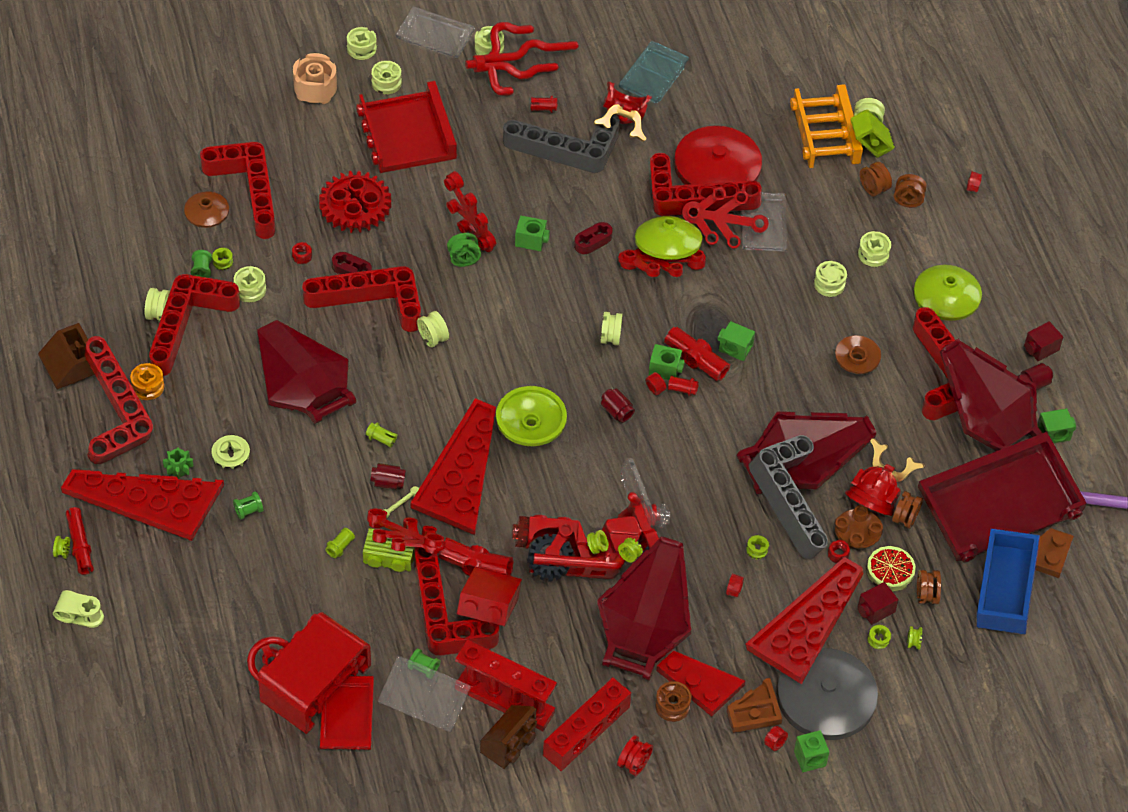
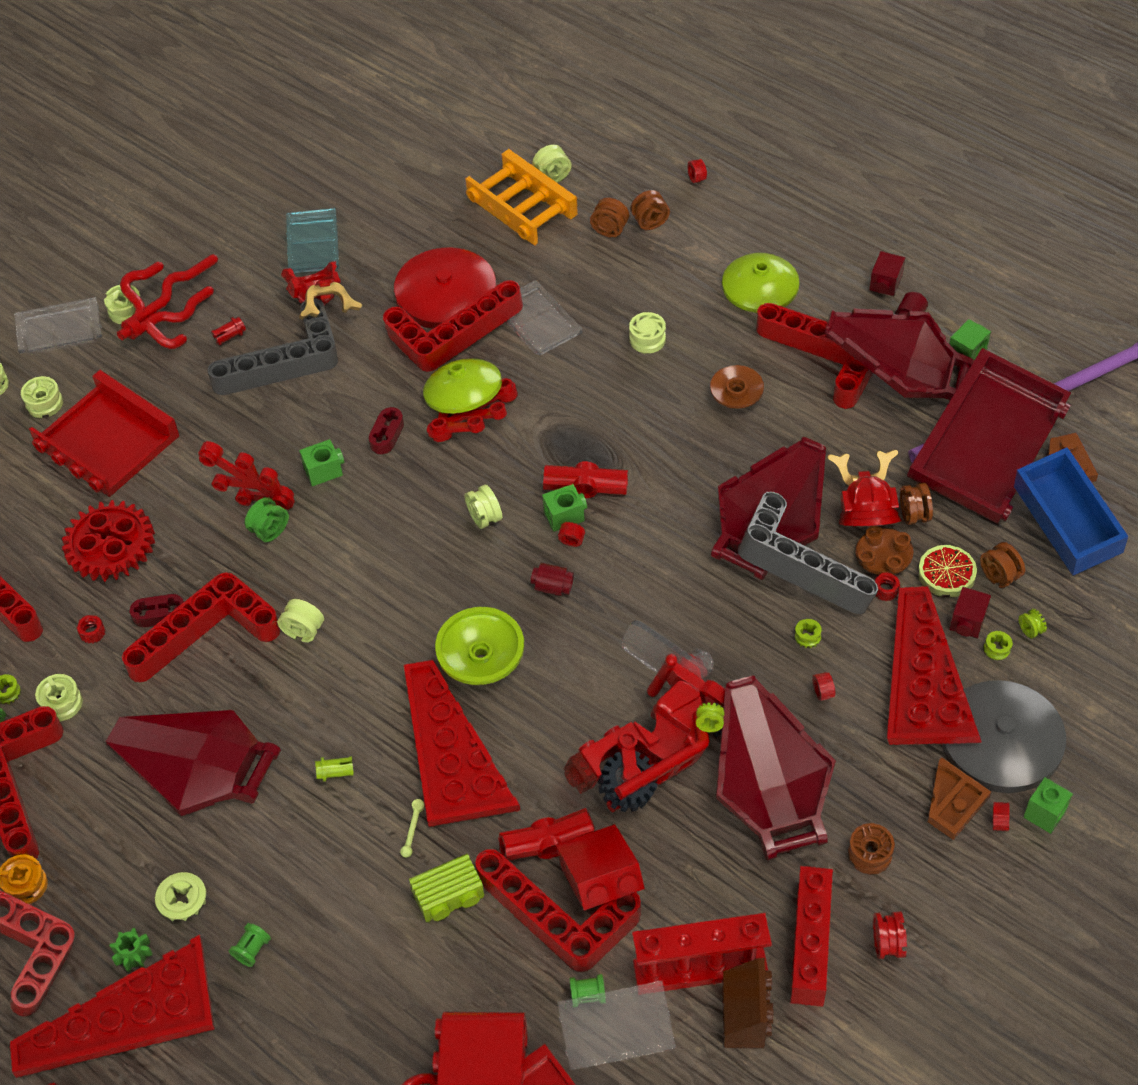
camera: 30 degrees left, 0 degrees up
lime pin [325,528,355,558] -> none
red plant [367,508,446,554] -> none
dark red brick [370,463,406,490] -> none
lime bush [587,530,609,554] -> none
red wing [656,650,746,717] -> none
red pin [668,376,699,396] -> none
red plant [682,187,769,249] -> none
bright green brick [717,321,755,361] -> none
lime brick [851,109,895,158] -> none
yellowish green wheel [858,231,891,267] -> none

